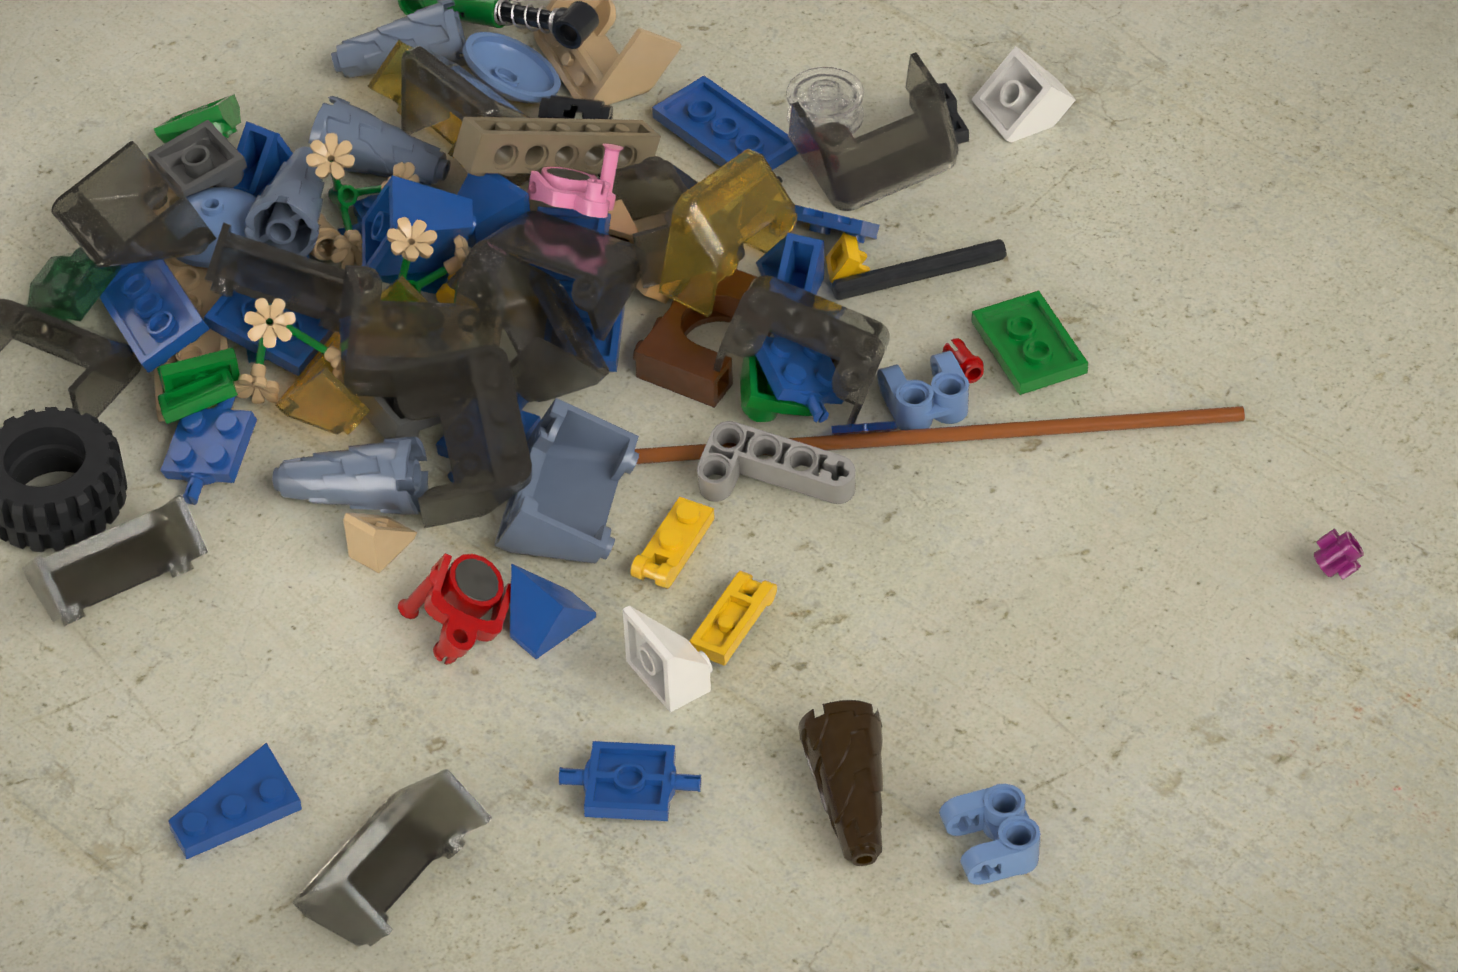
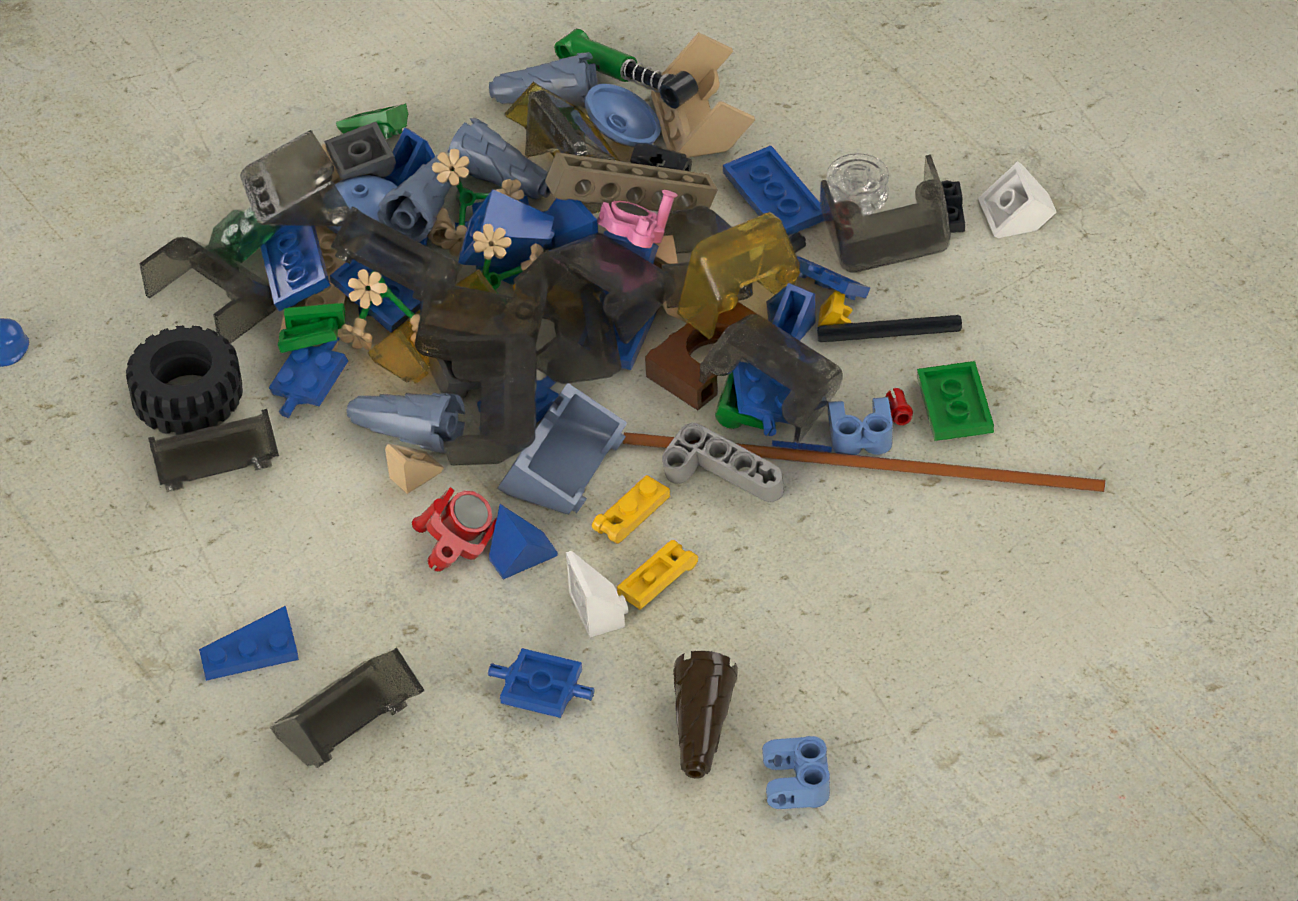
camera: 15 degrees right, 0 degrees up
magenta gear [1314,528,1364,580] -> none

